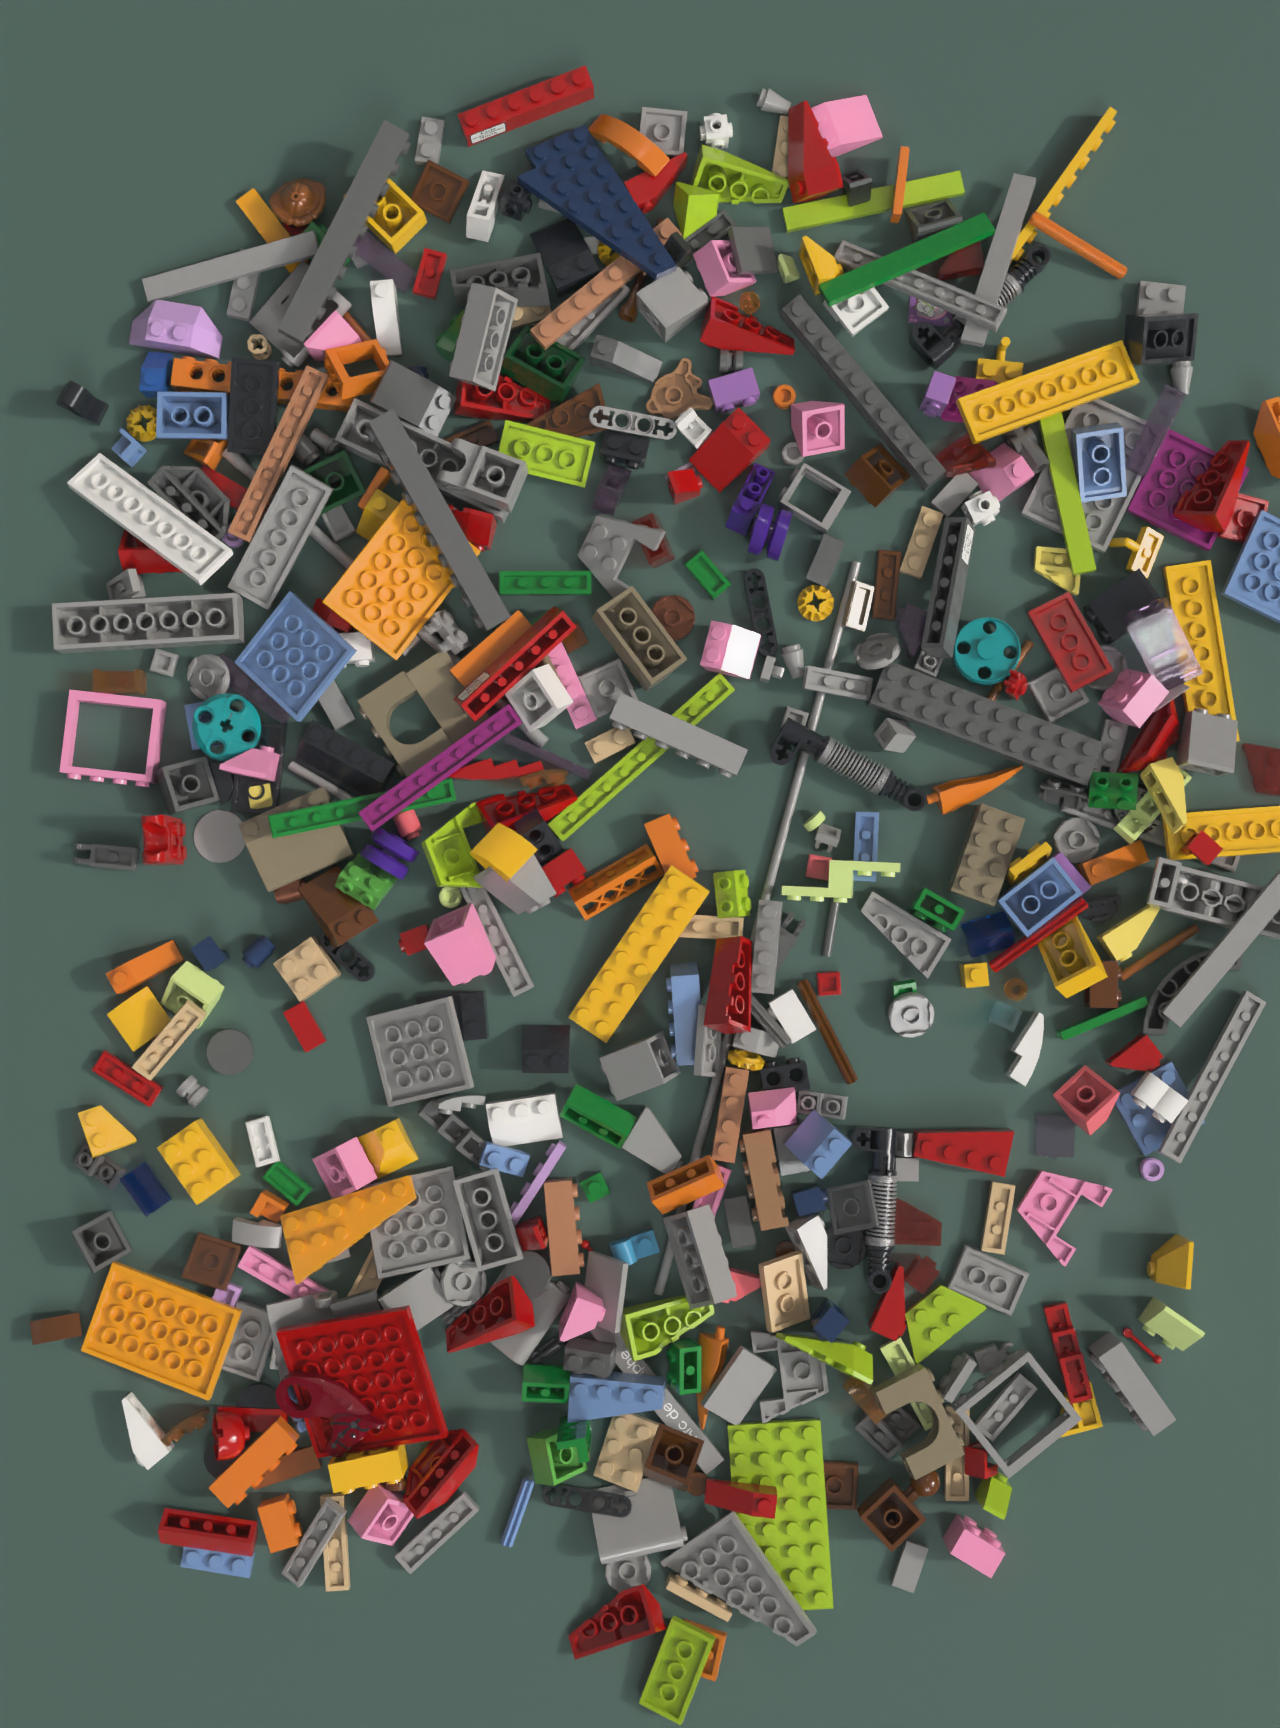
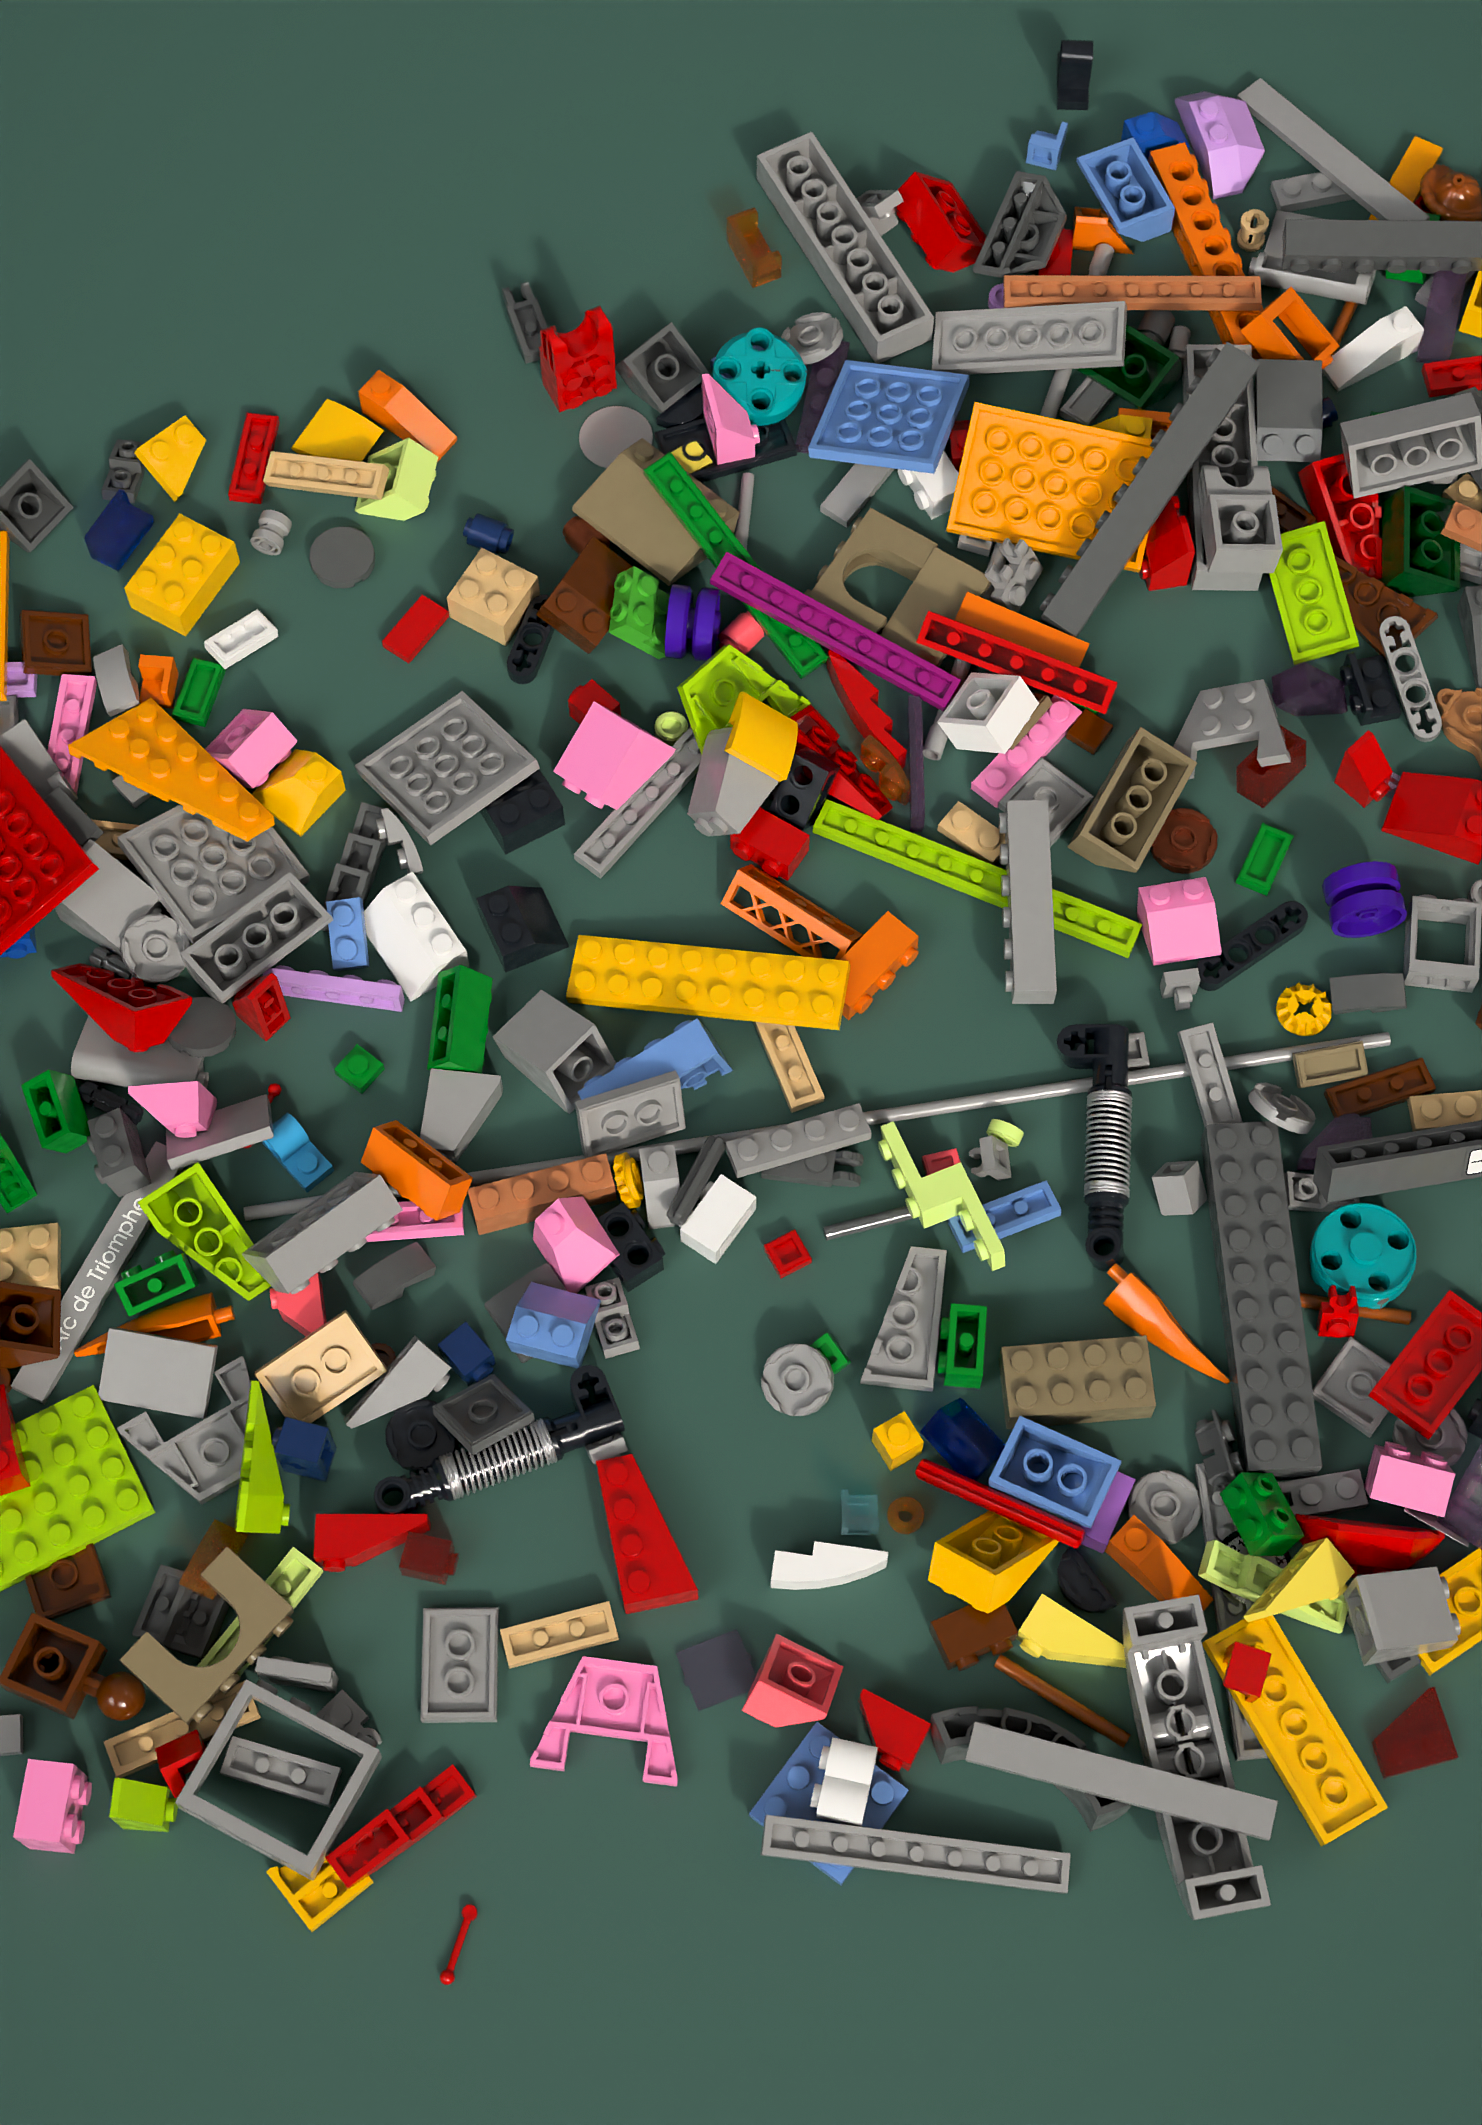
camera: 65 degrees right, 20 degrees down
bright pink window [59,690,167,787] -> none
white plate [67,453,233,586] -> none
yellow gear [126,405,157,442] -> none
light grey tile [149,649,179,677] -> none
dark blue panel [191,936,230,972] -> none
black plate [227,357,280,455] -> none
black slope [295,719,396,797] -> none
bright pink slope [304,310,362,361] -> none
green plate [499,571,591,596] -> none
nougat brick [544,1177,584,1276] -> none
medium blue wedge [567,1372,666,1423] -> none
white bracket [675,407,713,449] -> none
red wedge [703,936,752,1034] -> none
lime bracket [713,870,751,919] -> none
dark purple slope [725,463,776,536] -> none
medium nougat wedge [738,1127,789,1231] -> none
light grey cone [781,644,804,679] -> none
reddish brown axle [796,979,858,1085] -> none
clear red wing [894,1198,942,1246] -> none
light grey tile [895,1157,919,1182] -> none
lime wing [905,1284,987,1364] -> none
yellow plate [1006,842,1052,885] -> none
green tile [1055,996,1149,1040] -> none
light grey brick [1087,1332,1176,1436] -> none
yellowish green slope [1138,1297,1205,1351] -> none
lavender tile [1139,1157,1164,1181] -> none
yellow slope [1147,1234,1194,1290] -> none

